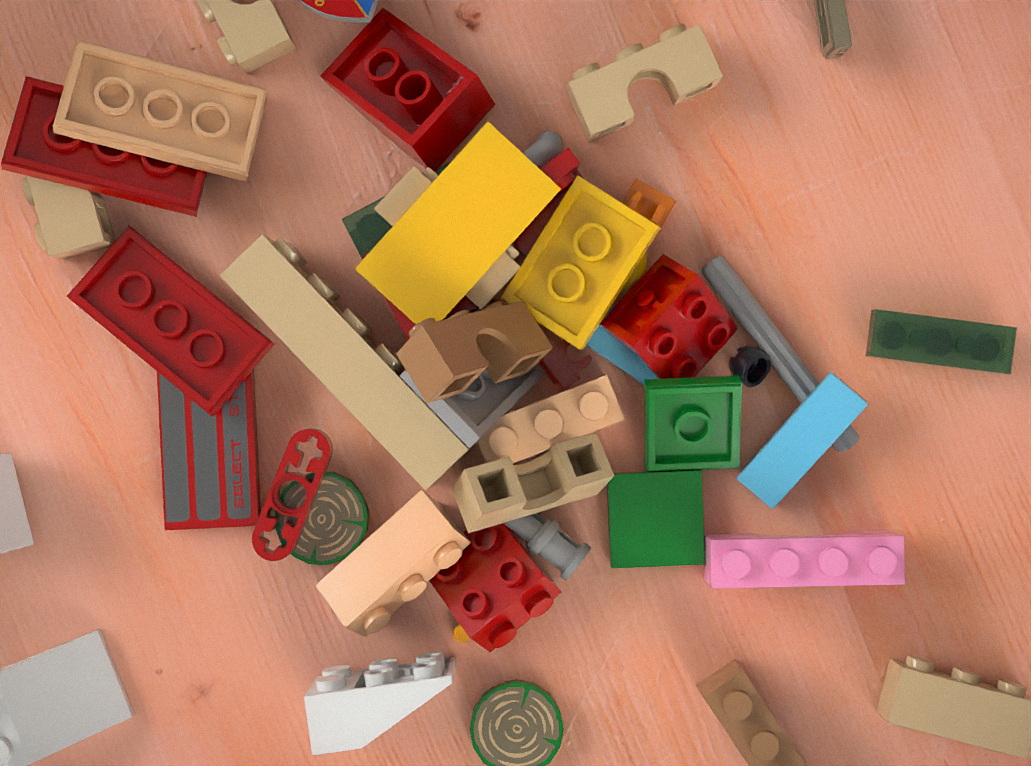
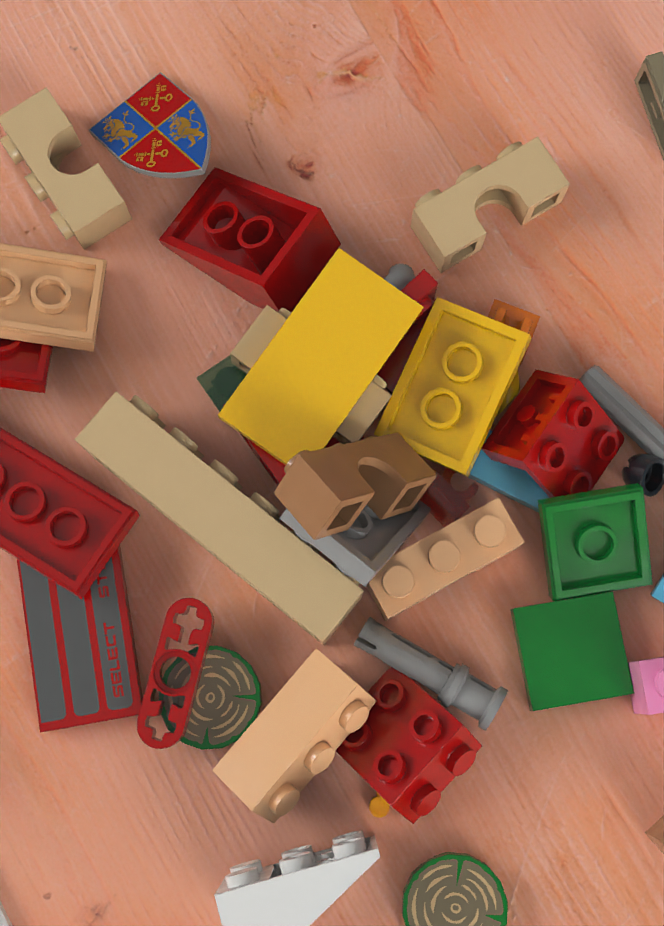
camera: 10 degrees left, 10 degrees down
tan arch [452,432,615,533] -> none

